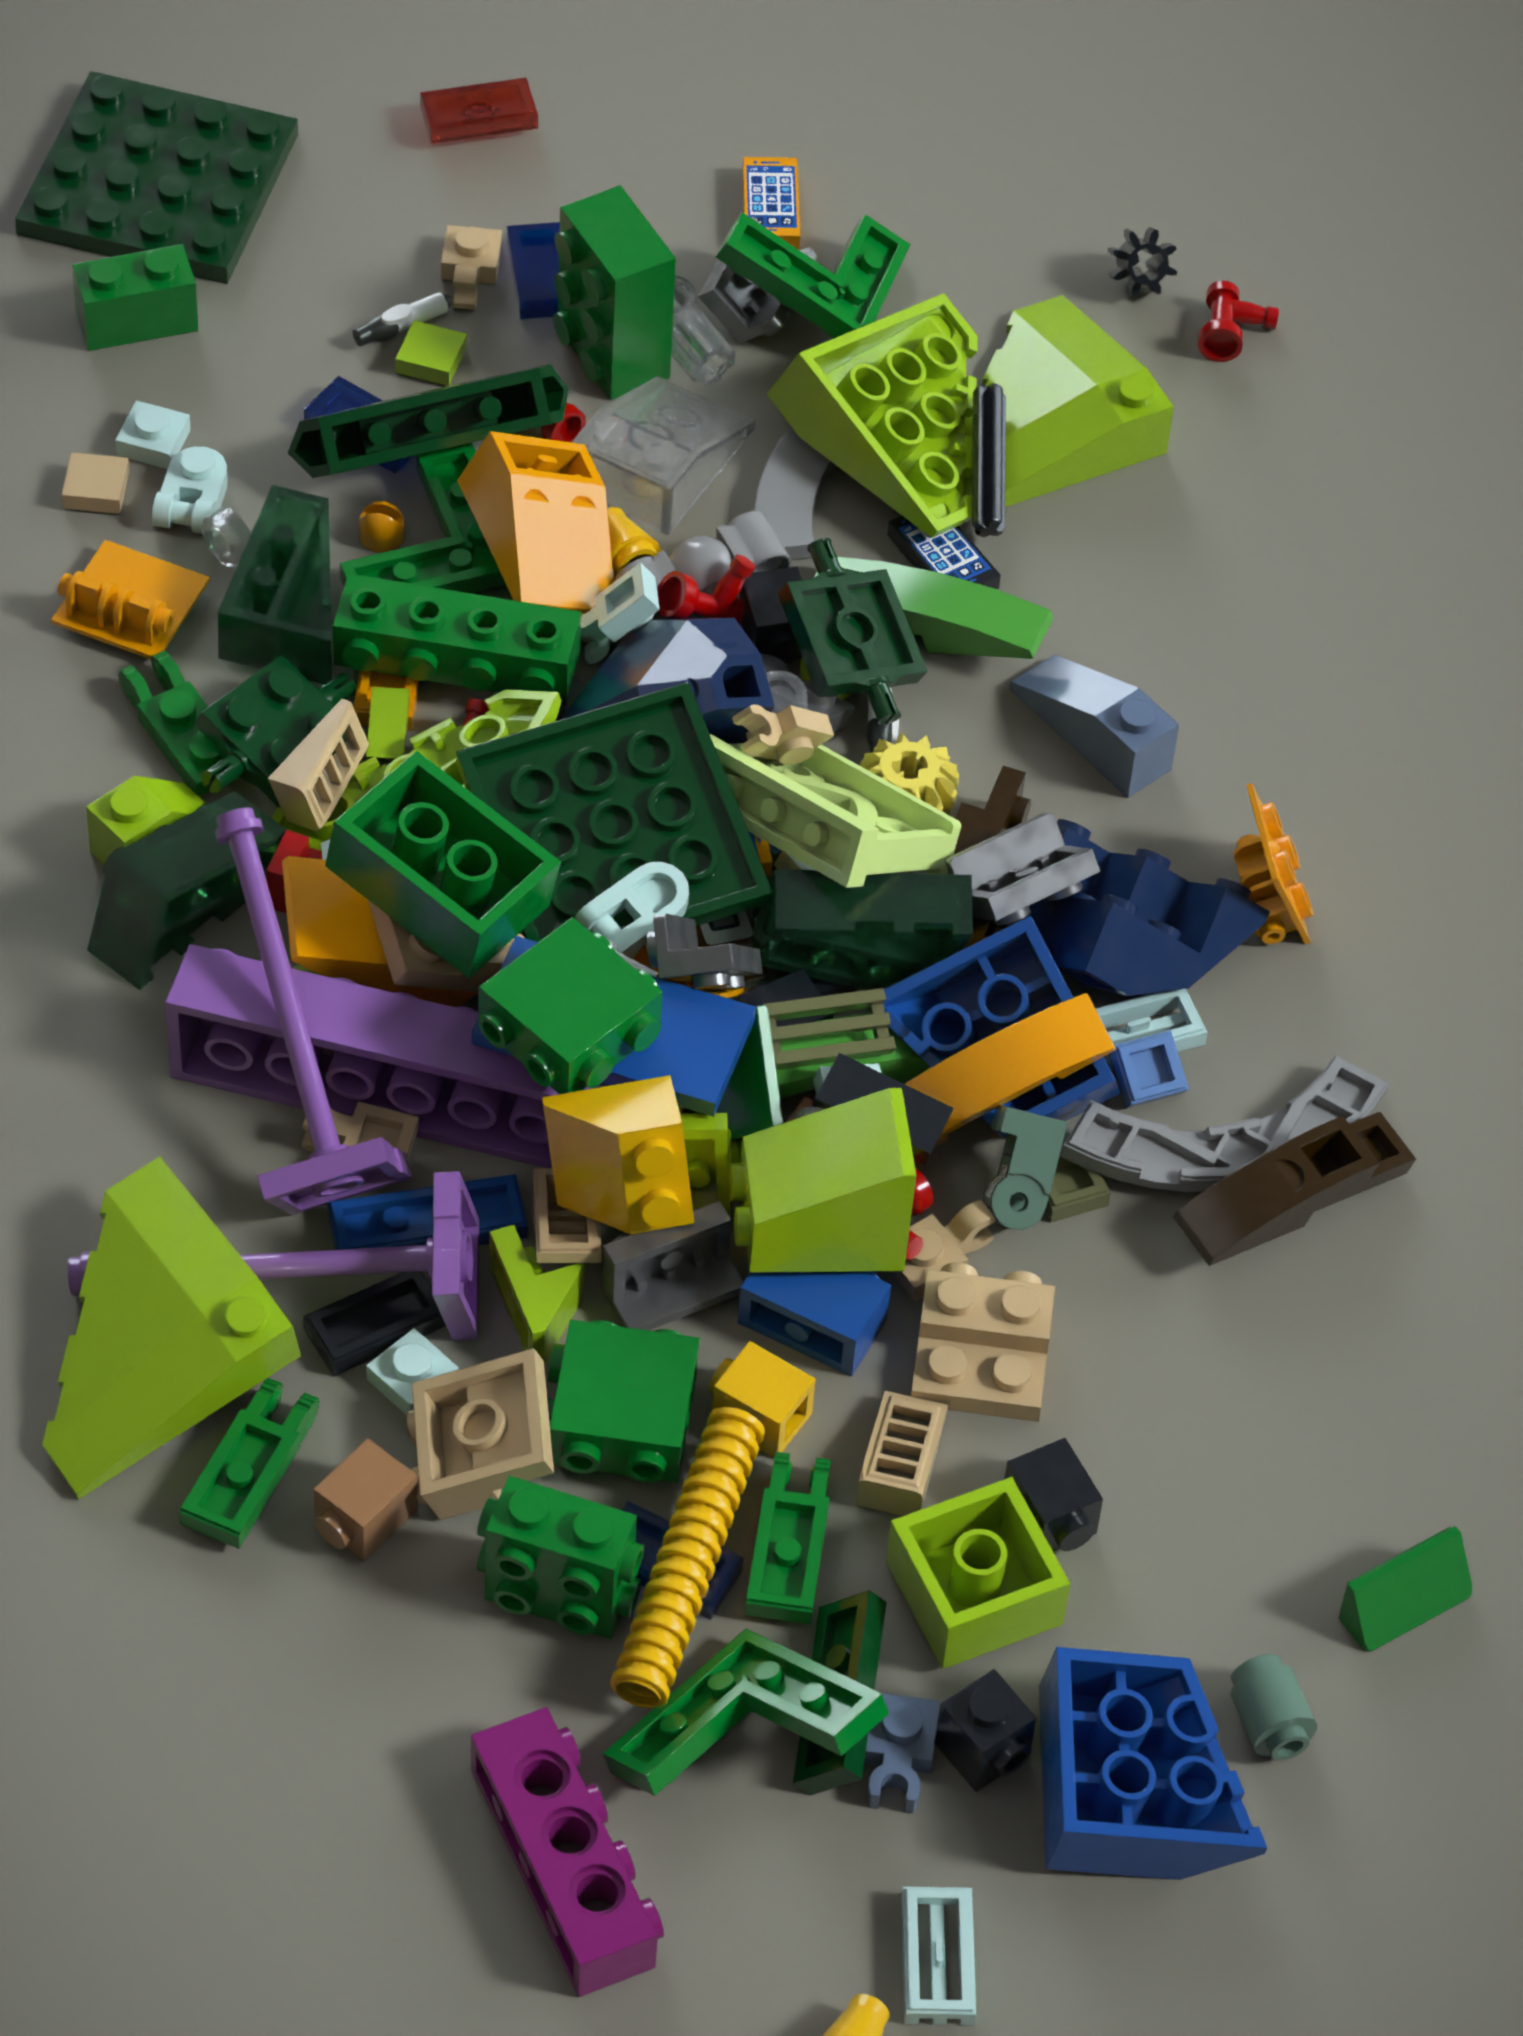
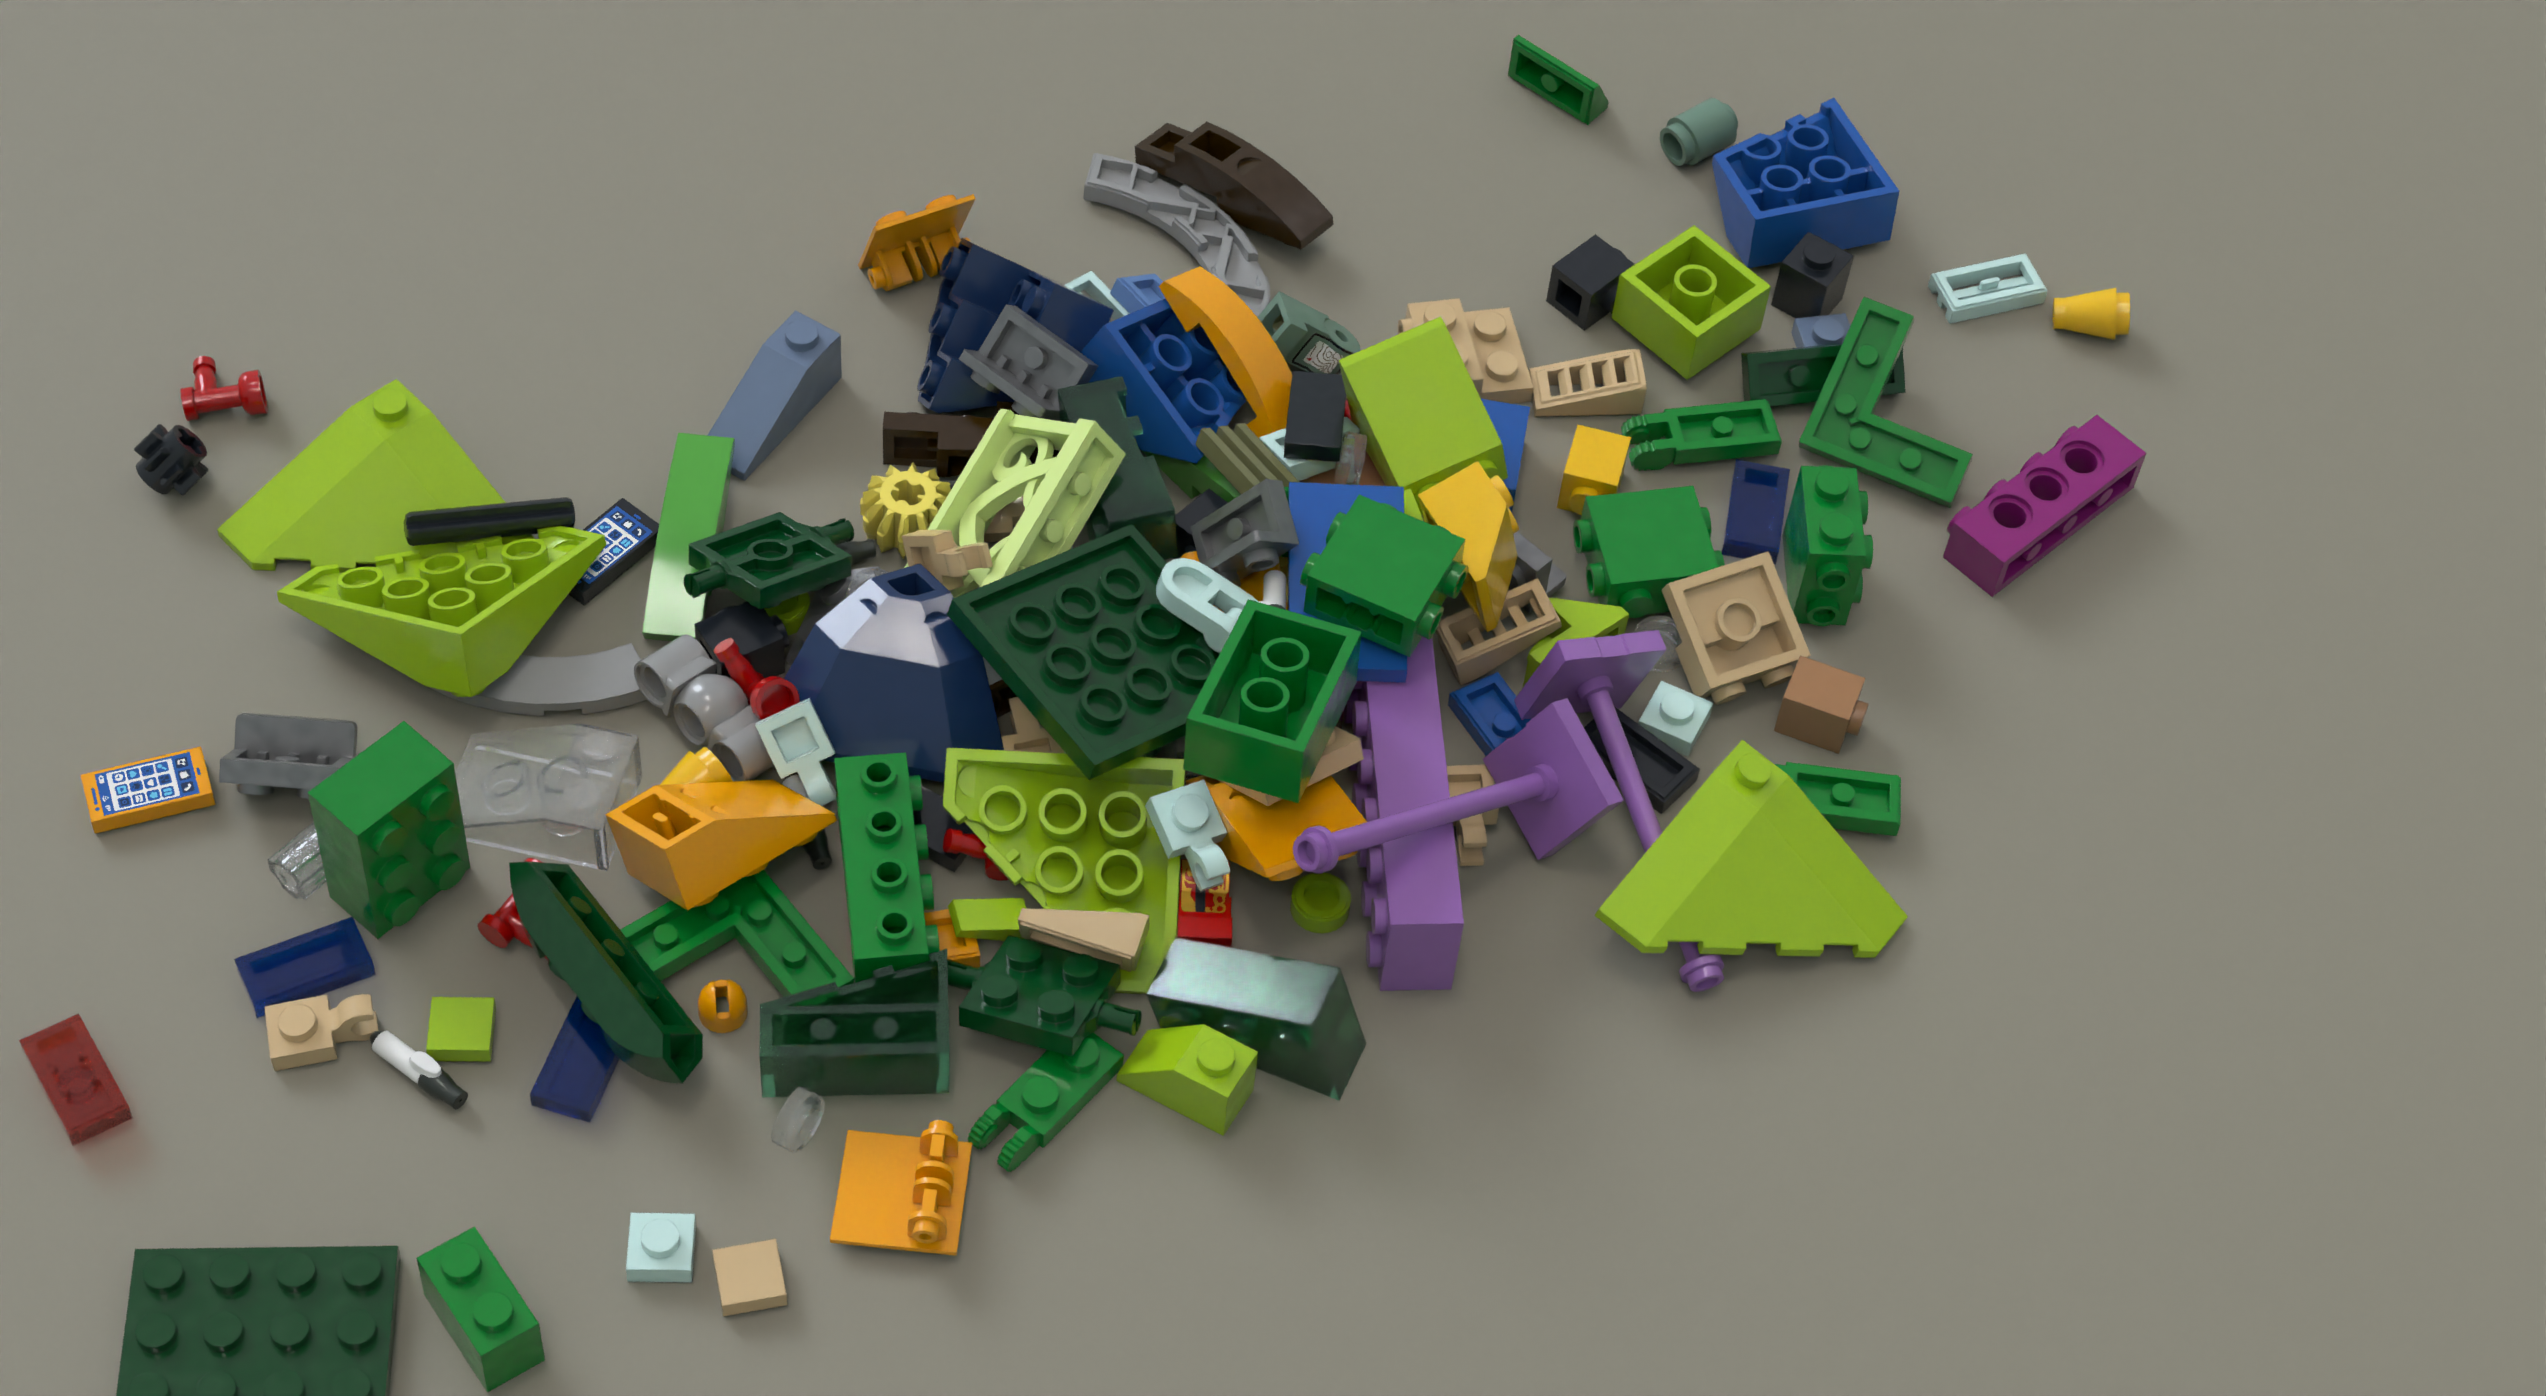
camera: 110 degrees left, 0 degrees up
light aqua plate [152,446,228,536] -> none
yellow piece [610,1407,765,1708] -> none
green plate [715,212,911,338] -> none

